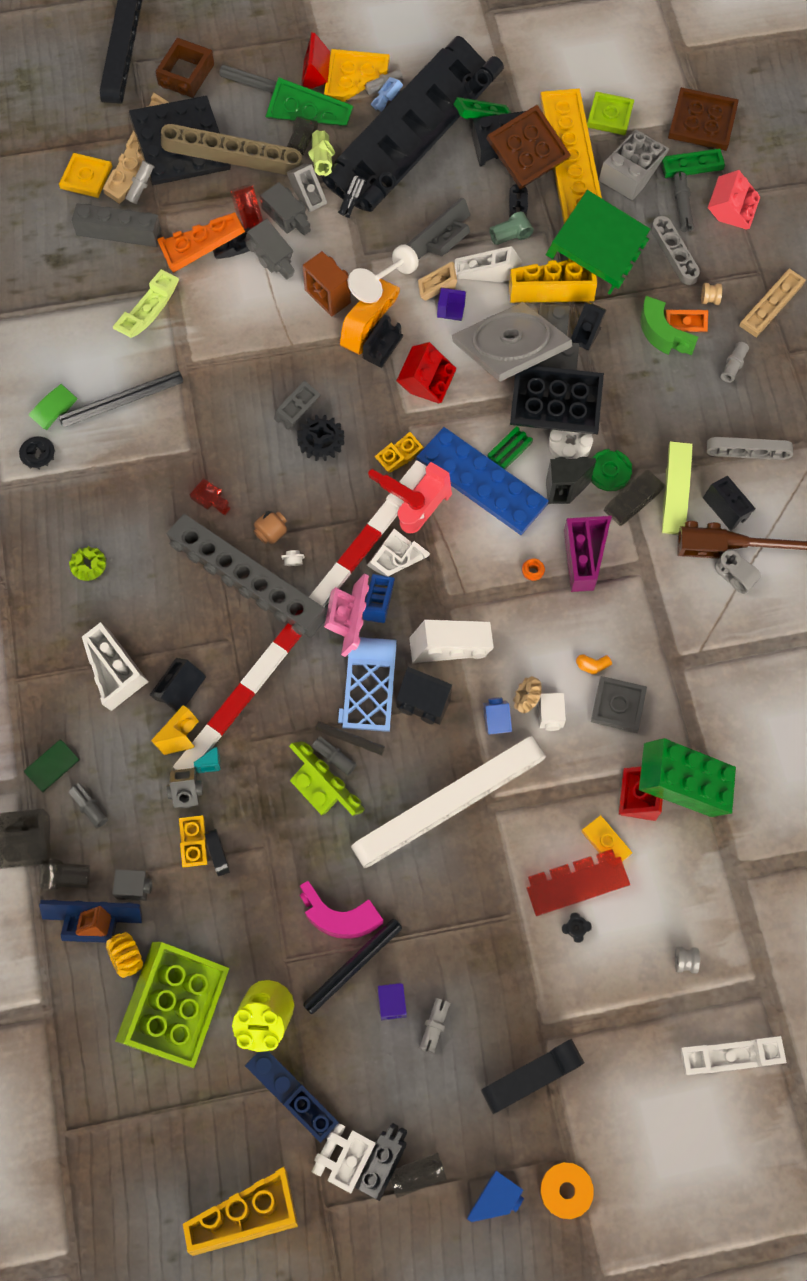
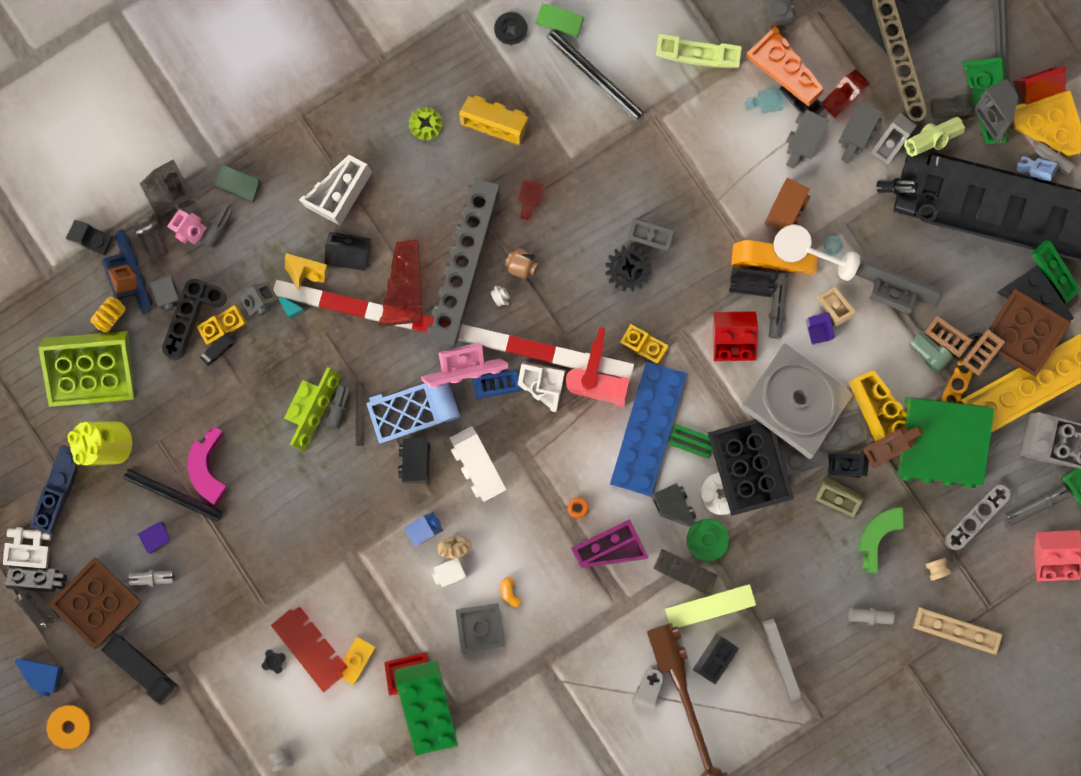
camera: 70 degrees right, 15 degrees up
white beam [351,736,546,868] -> none
white slope [455,246,522,282] -> none
orange slope [664,310,708,332] -> none
none -> reddish brown plate [49,557,142,649]
none -> black slope [66,220,113,256]
none -> black beam [162,279,227,361]
none -> bright pink brick [167,209,207,245]
none -> clear red wing [379,239,422,327]
none -> yellow slope [459,96,529,145]
none -> clear light blue plate [745,88,784,114]
none -> dark grey pin [768,273,788,339]
none -> olive slope [815,477,864,518]
none -> clear light blue bush [823,236,843,256]
none -> reddish brown hinge [863,426,925,468]
none -> medium nougat slope [925,316,973,358]
none -> light orange piece [941,359,973,402]
none -> medium nougat slope [960,329,1005,376]
none -> dark grey slope [974,79,1018,143]

